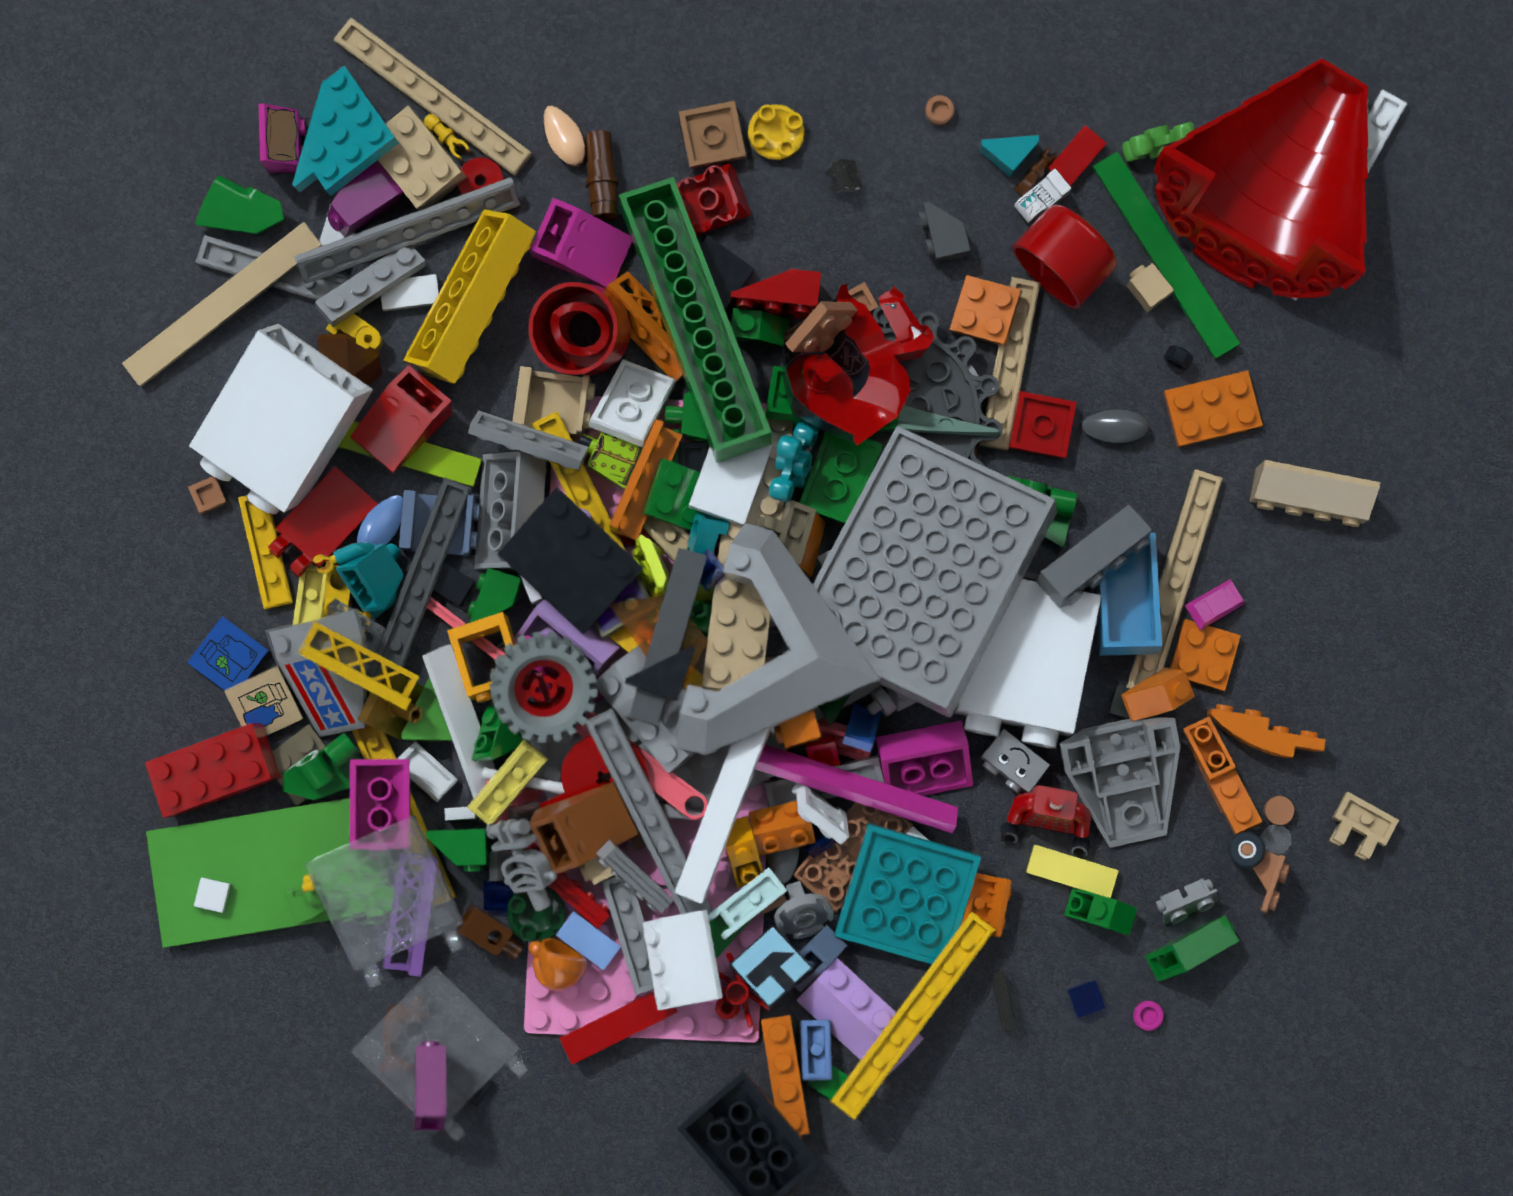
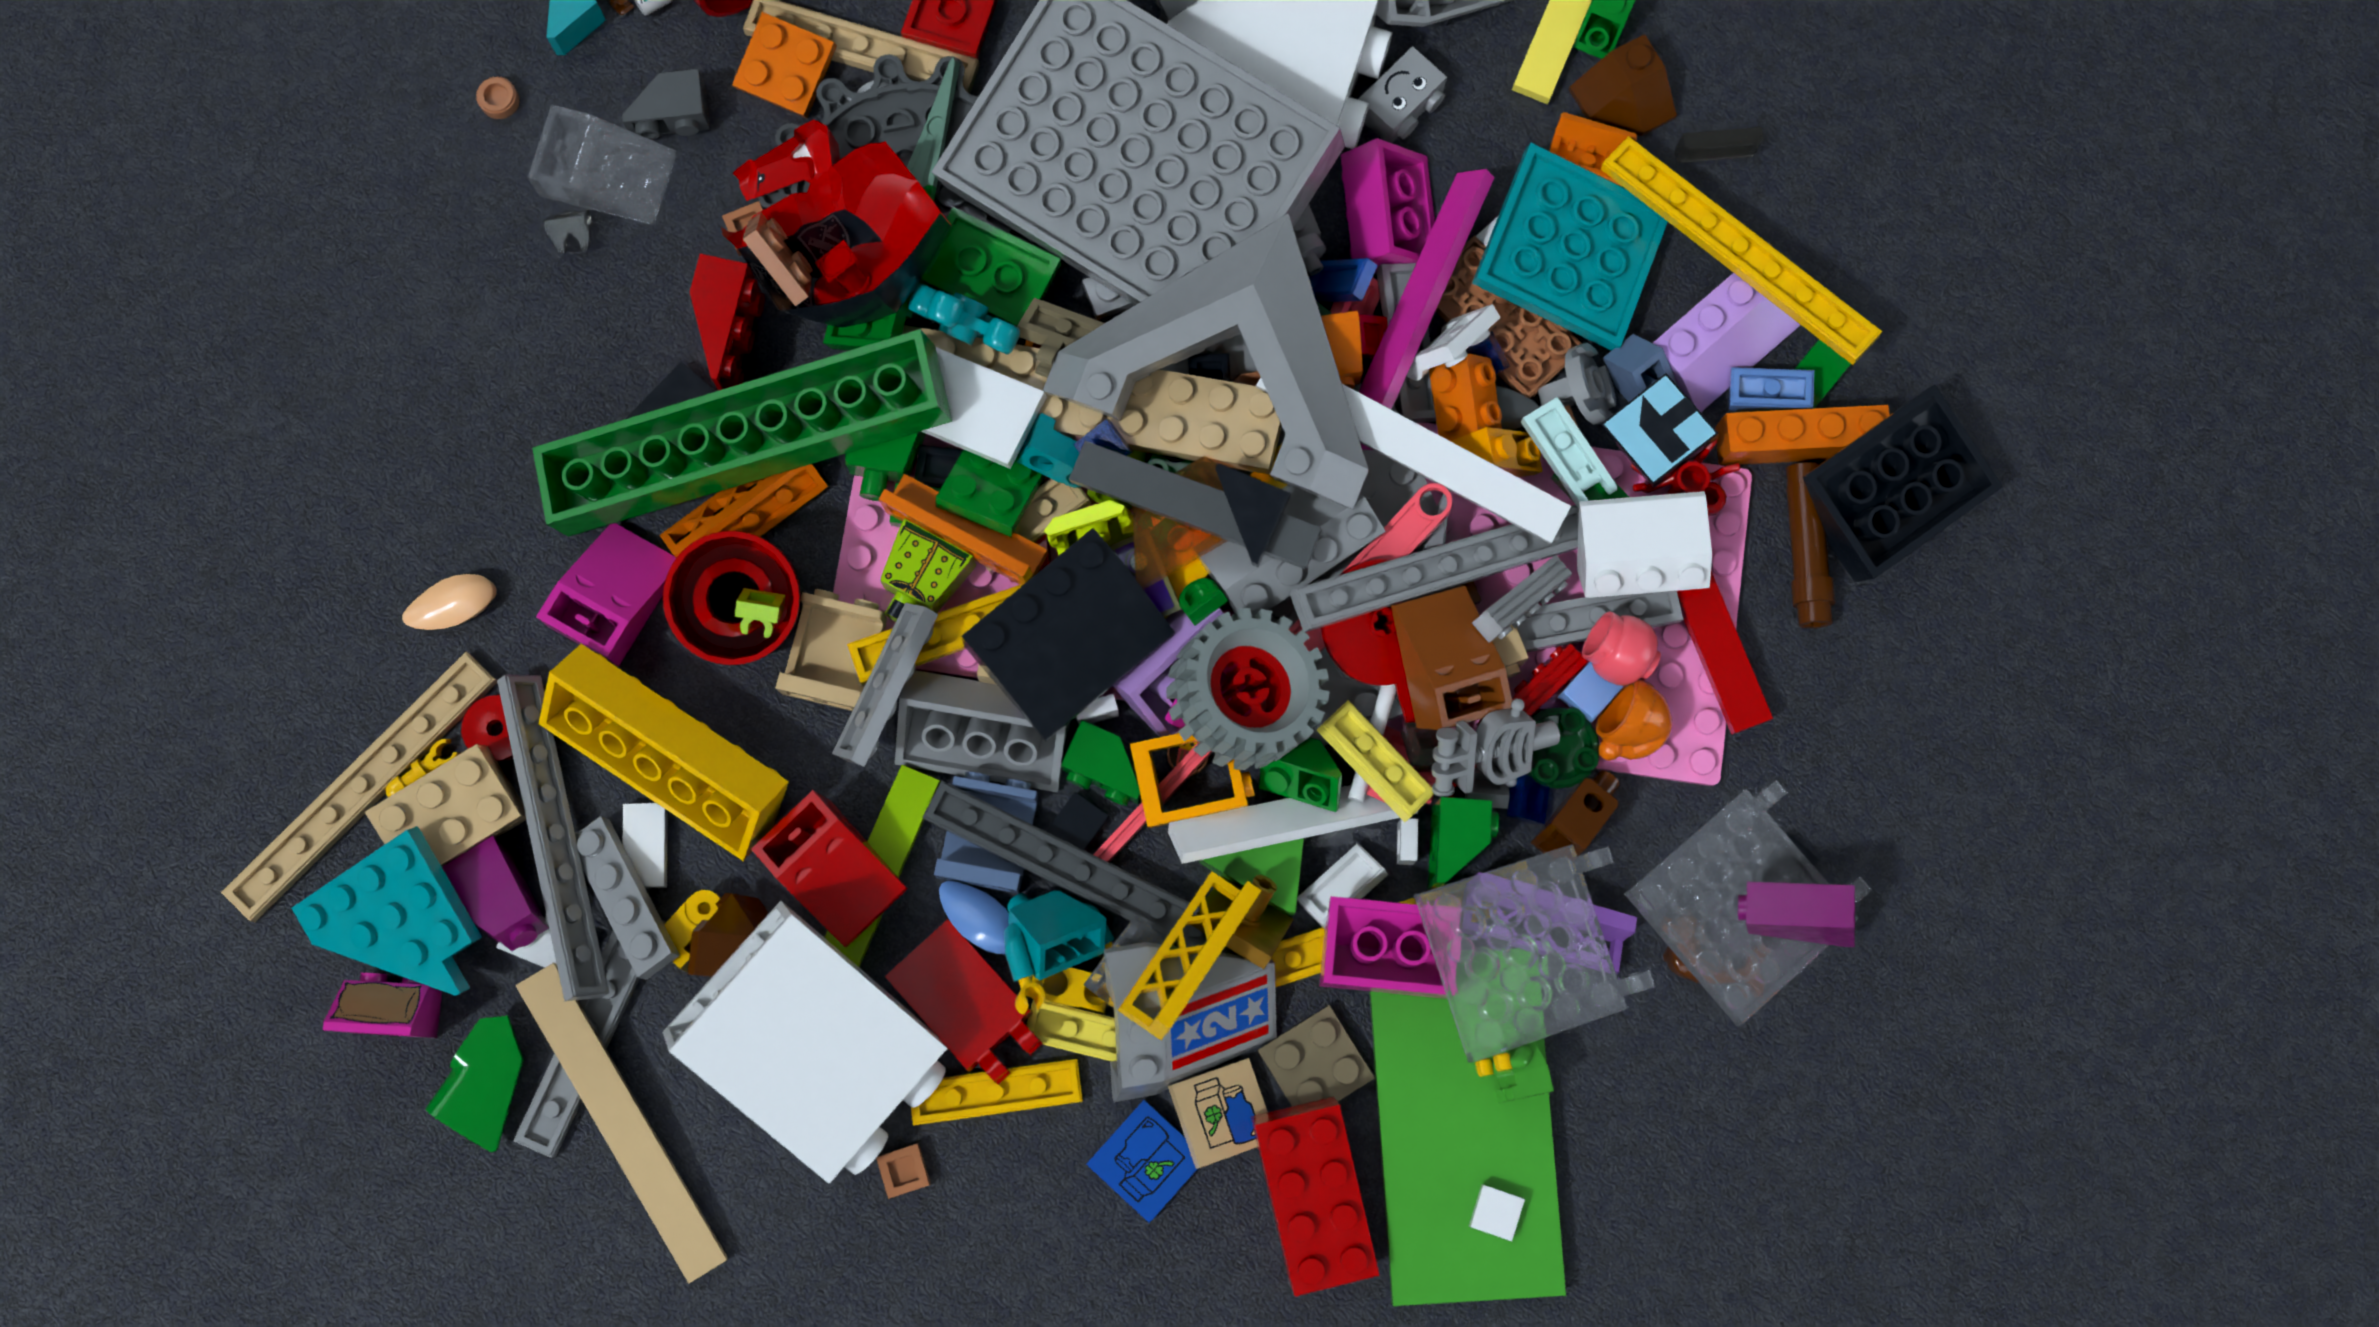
camera: 85 degrees left, 5 degrees down
green panel [283,733,362,800] -> none
reddish brown piece [585,130,619,221] -> none
white tile [589,360,676,447] -> none
red slope [676,163,751,237] -> none
medium nougat plate [679,101,746,169] -> none
green slope [731,308,790,348] -> none
yellow dish [748,104,805,160] -> none
red torso [1000,785,1091,858] -> none
clear blue tile [1067,980,1106,1018] -> none
none -> clear slope [527,104,677,225]
none -> lime tile [735,588,785,638]
none -> green tile [1179,578,1228,626]
none -> reddish brown slope [1569,34,1677,136]
none -> coral piece [1582,611,1661,686]
none -> reddish brown piece [1786,462,1835,628]

